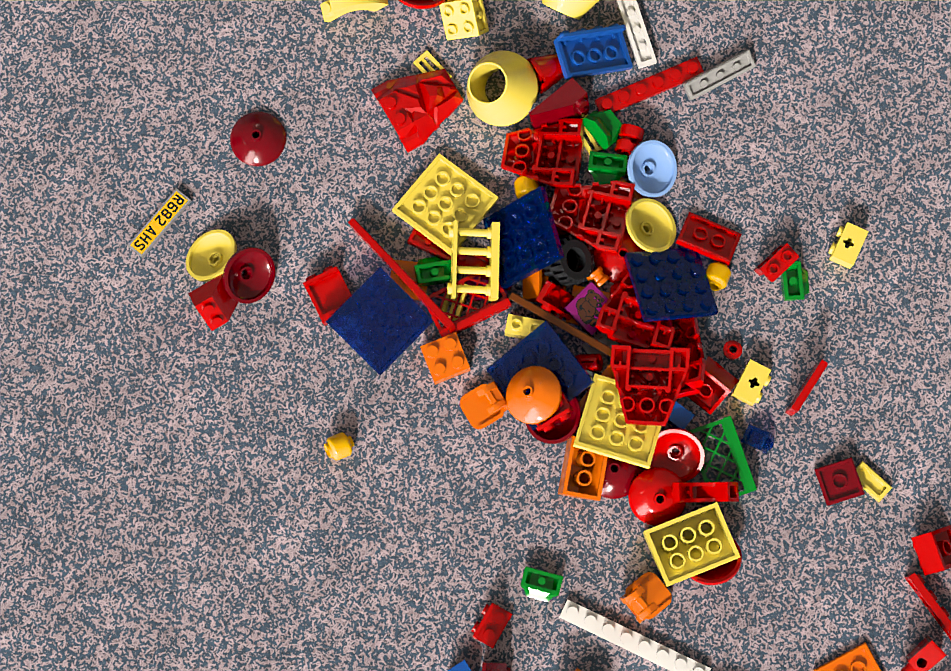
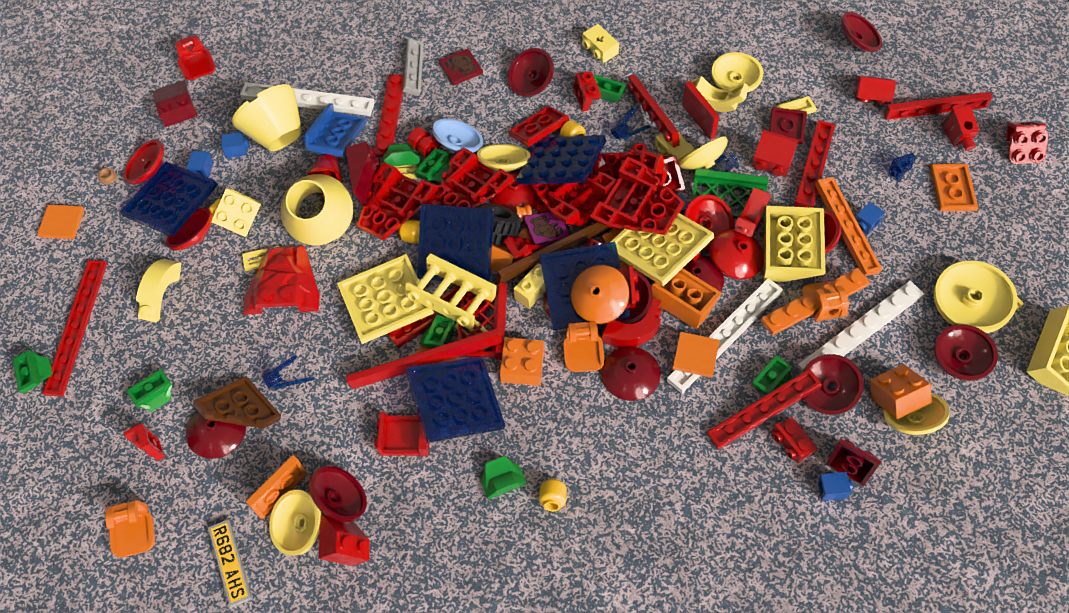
camera: 65 degrees left, 20 degrees down
none -> orange piece [105,500,155,558]
none -> red bracket [123,423,165,461]
none -> green slope [126,369,172,412]
none -> reddish brown plate [194,376,281,429]
none -> orange tile [246,455,307,519]
none -> clear blue plant [262,355,315,390]
none -> dark red tile [439,48,483,86]
none -> green slope [480,456,527,500]
none -> dark red dish [508,48,554,97]
none -> dark red dish [601,347,661,401]
none -> red arch [602,298,663,348]
none -> clear blue plant [611,107,650,140]
none -> red plate [627,74,680,148]
none -> white plate [667,278,783,394]
none -> orange tile [673,332,720,378]
none -> light yellow dish [678,137,728,170]
none -> light yellow arch [691,76,749,112]
none -> red tile [706,368,822,450]
none -> light yellow dish [711,52,763,92]
none -> red slope [752,130,799,177]
none -> orange plate [761,268,870,336]
none -> red plate [794,120,836,208]
none -> dark red dish [802,354,863,415]
none -> orange plate [815,177,882,276]
none -> blue brick [855,202,885,235]
none -> clear blue bracket [889,153,916,182]

